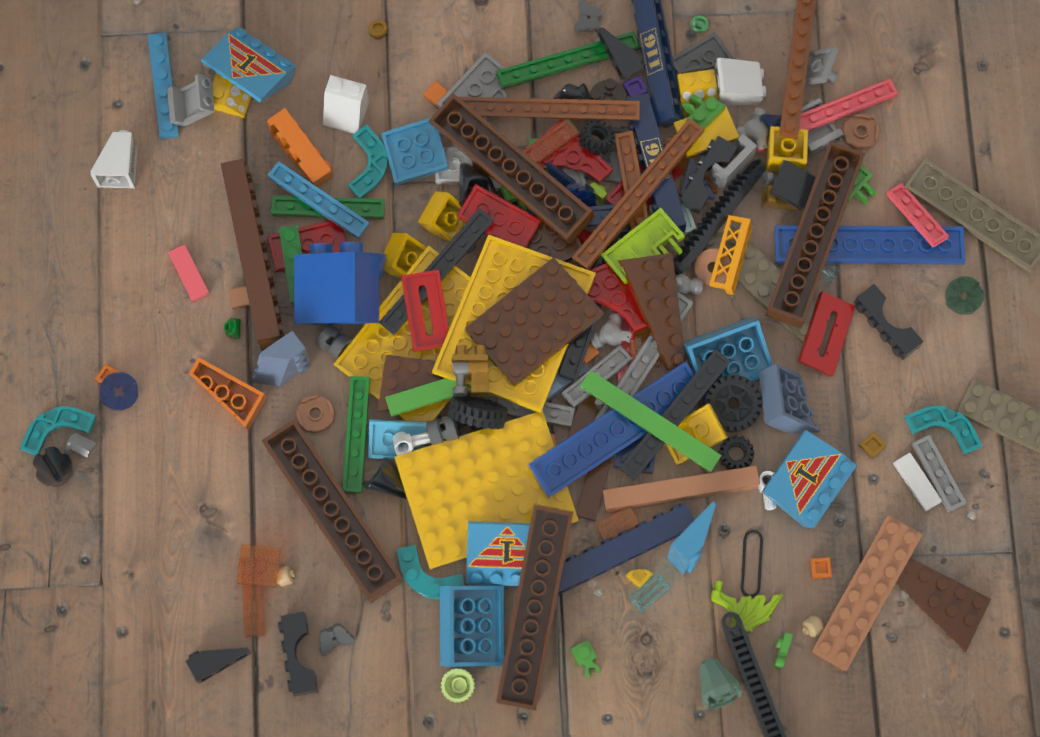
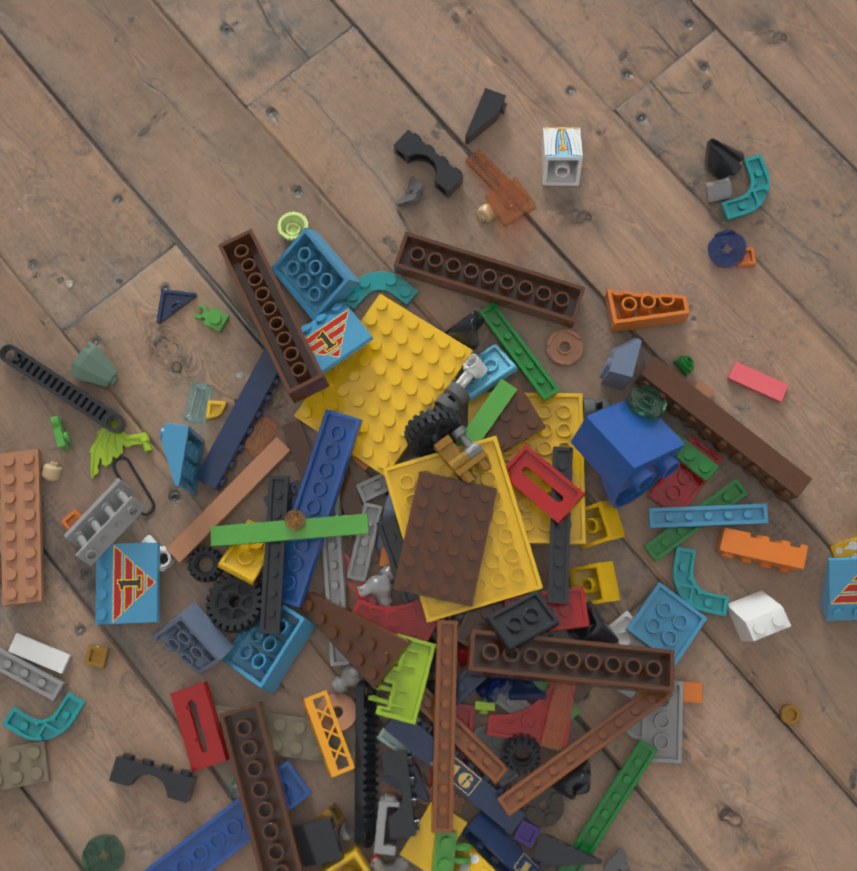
camera: 145 degrees right, 5 degrees up
none -> light grey fence [64,478,146,566]
none -> dark blue tile [156,289,197,324]
none -> clear orange tile [285,510,306,530]
none -> black tile [486,590,560,652]
none -> white slope [542,127,583,186]
none -> clear green plate [627,385,667,422]

